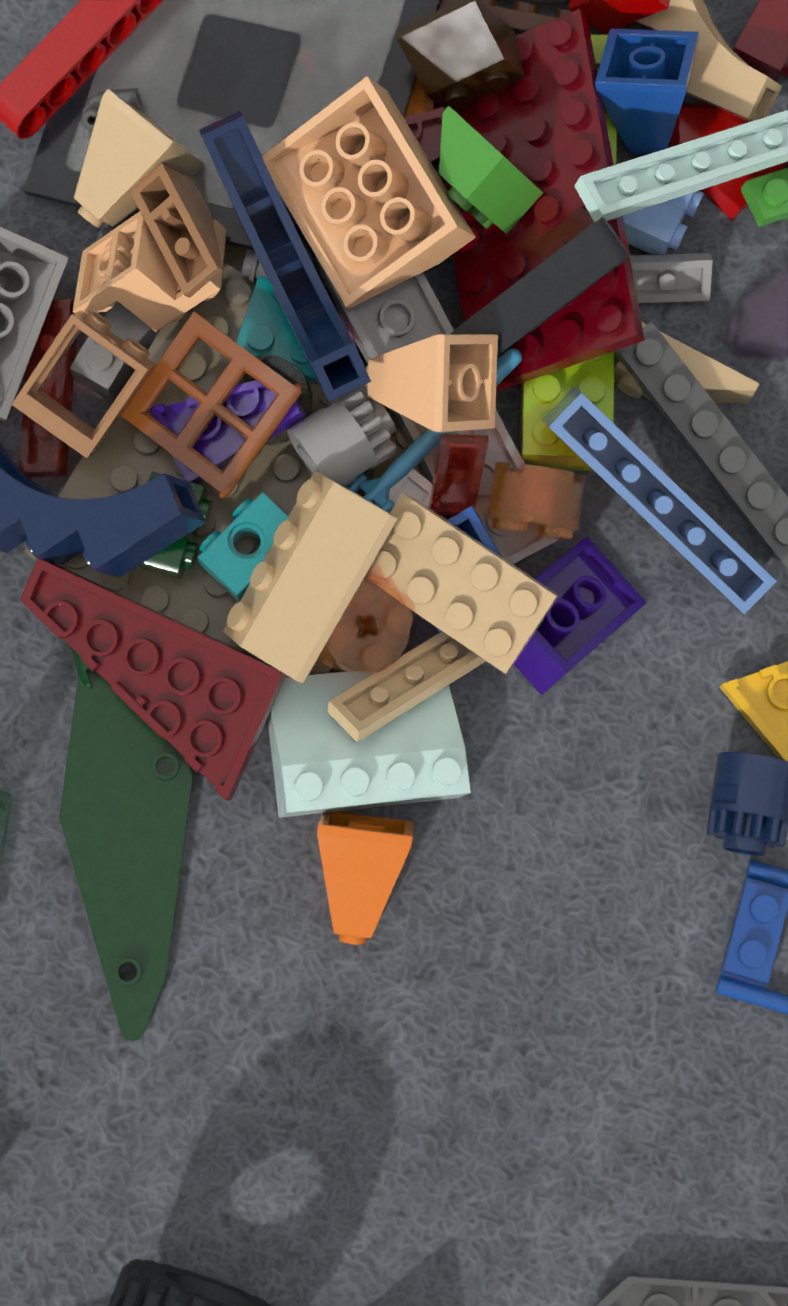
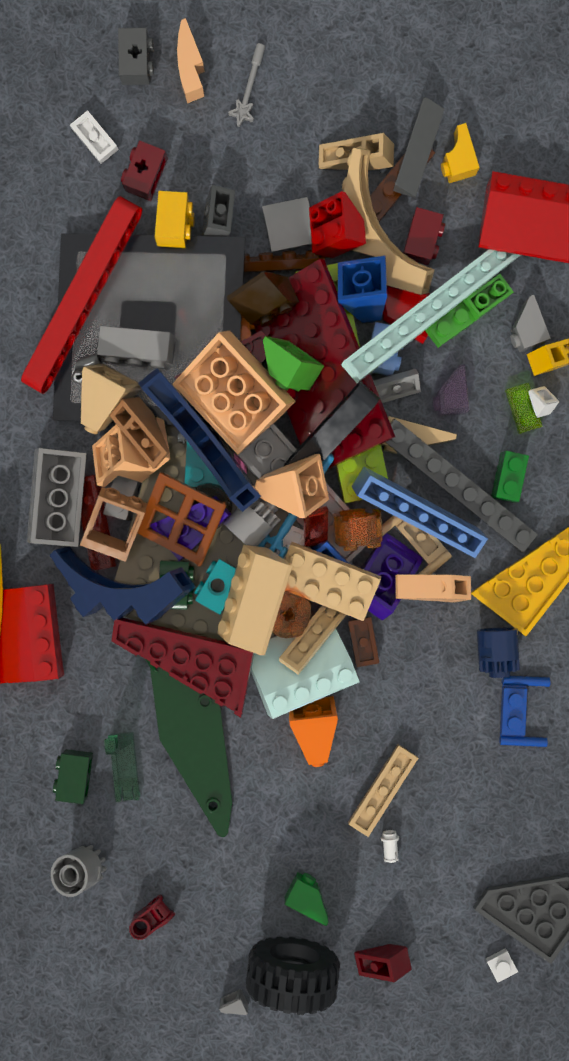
camera: 10 degrees left, 10 degrees up
none -> light grey brick [97,326,175,368]
none -> green slope [285,872,329,926]
none -> reddish brown plate [348,617,380,667]
none -> tan plate [348,744,418,837]
none -> tan plate [372,515,453,575]
none -> white pin [381,830,399,863]
none -> light nougat slope [395,575,471,602]

